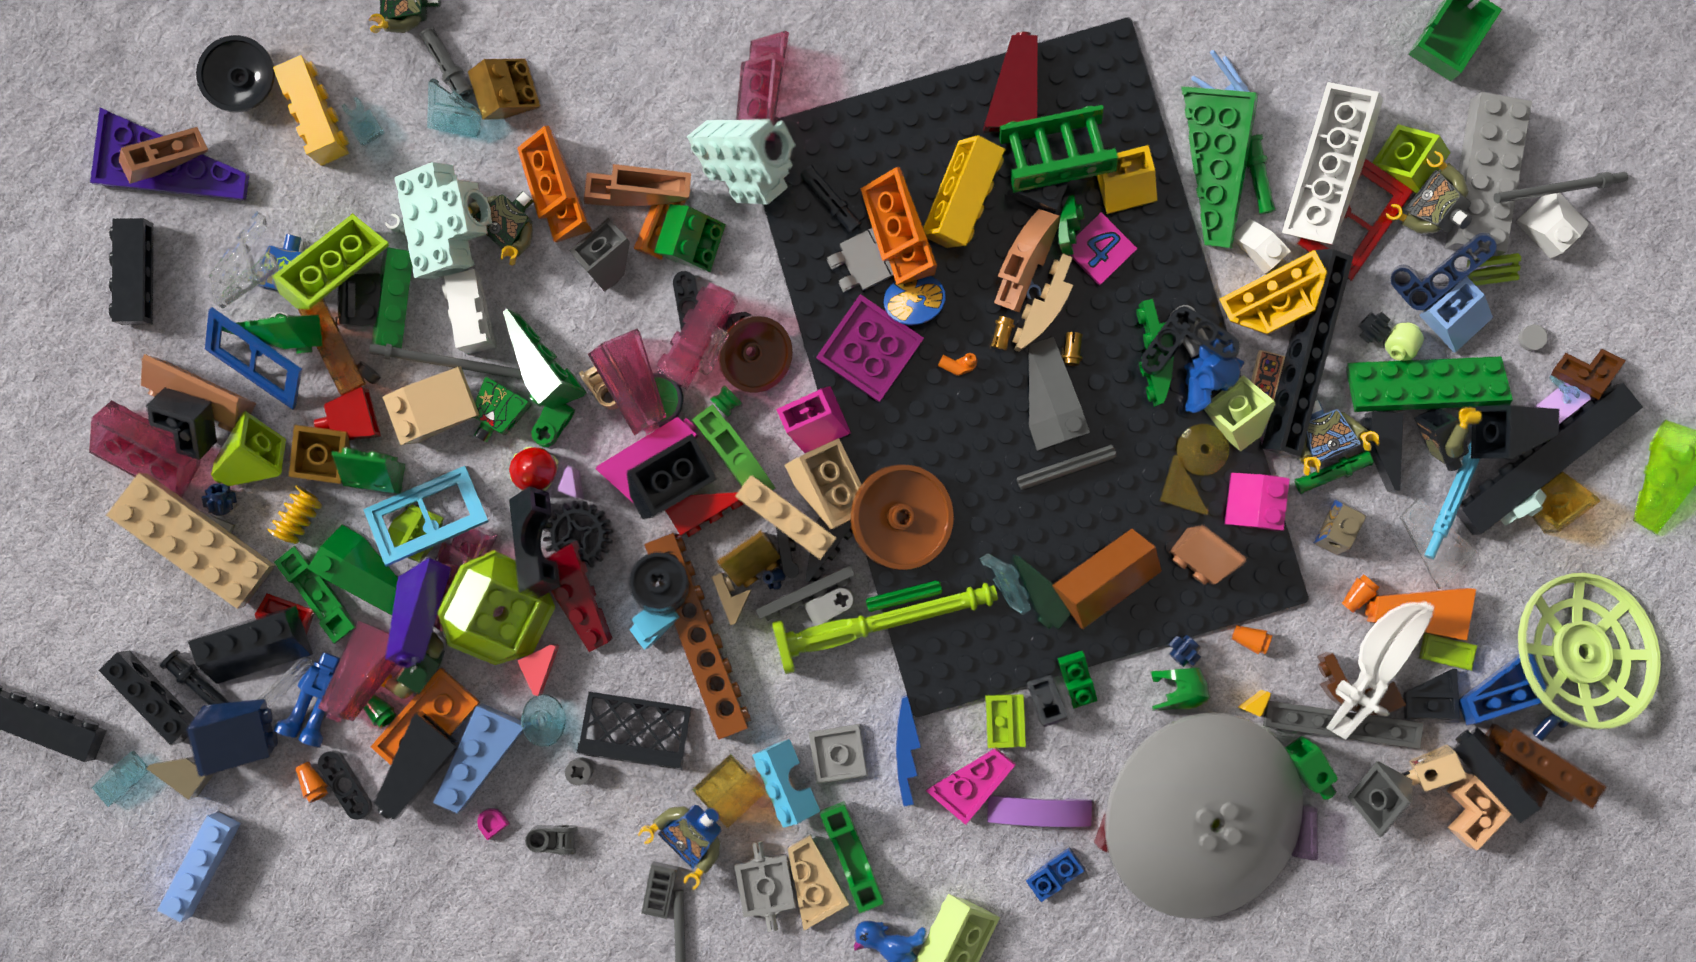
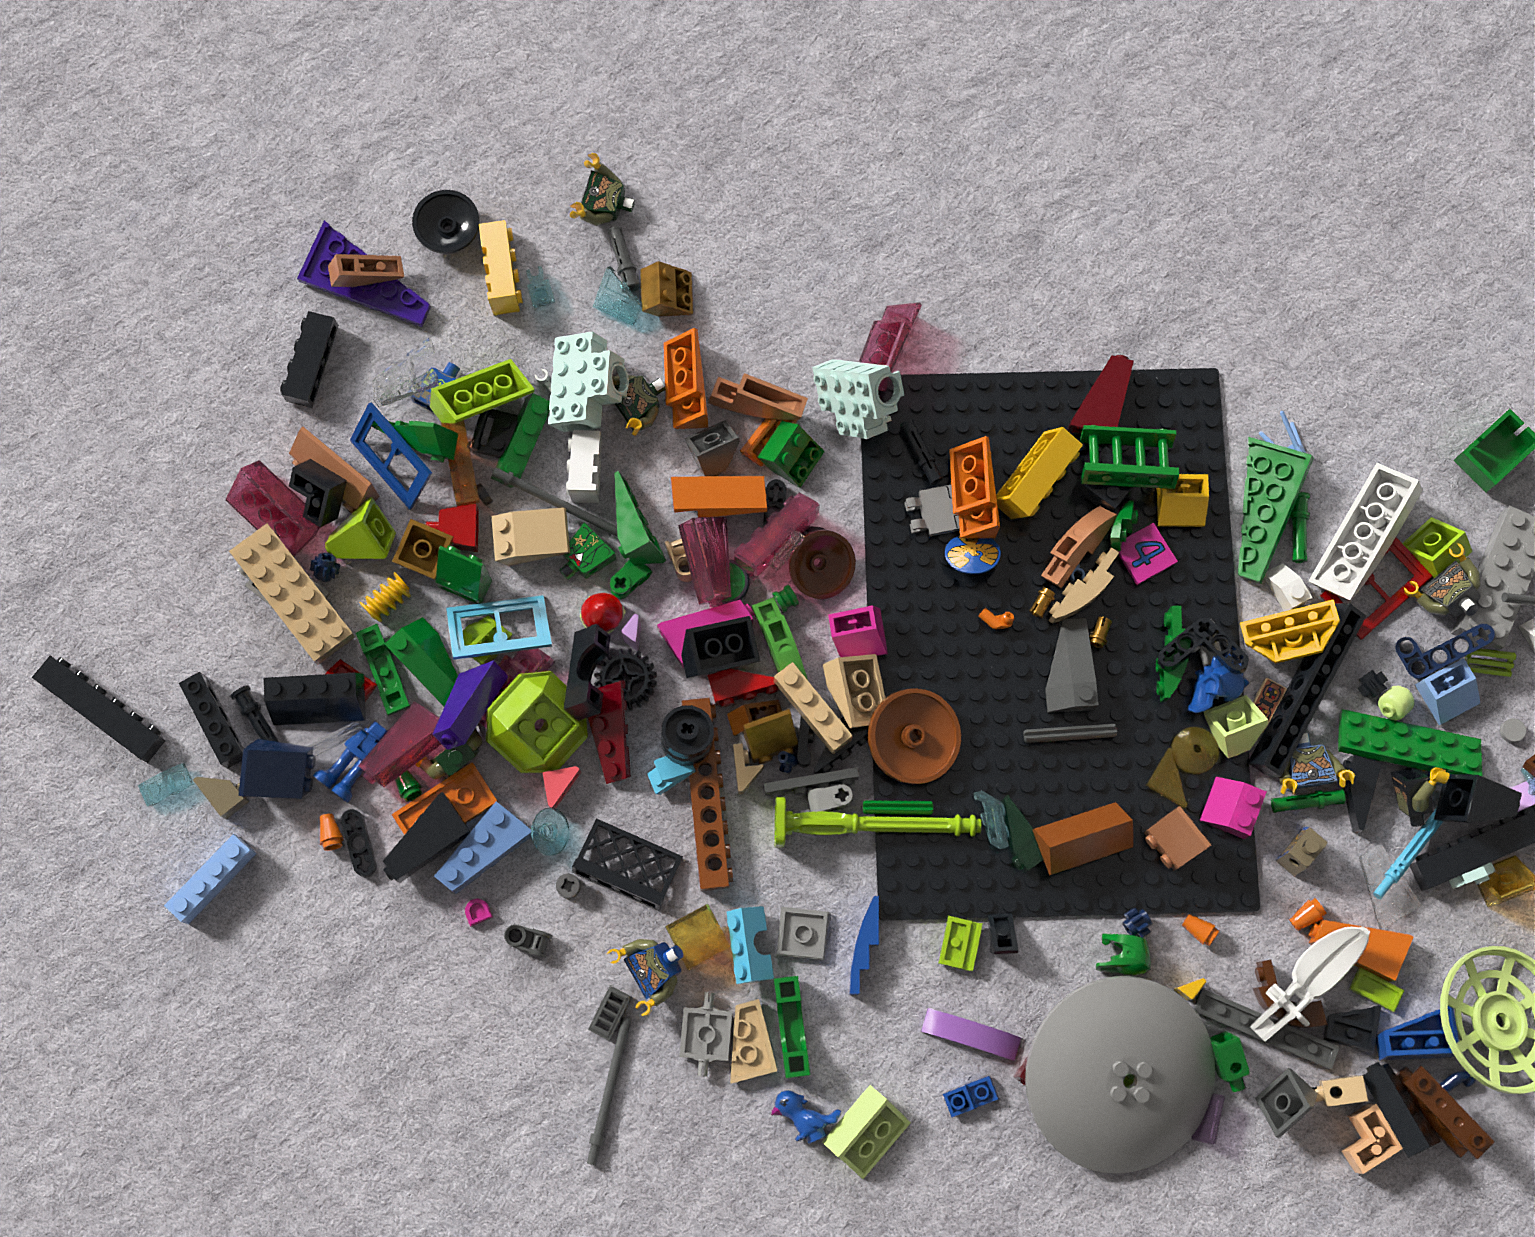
camera: 15 degrees right, 10 degrees down
magenta plate [816,294,924,403] -> none
dark pink wing [926,747,1016,825] -> none
green slope [1057,650,1098,709] -> none
none -> orange slope [671,476,767,518]
none -> reddish brown arch [727,699,782,736]

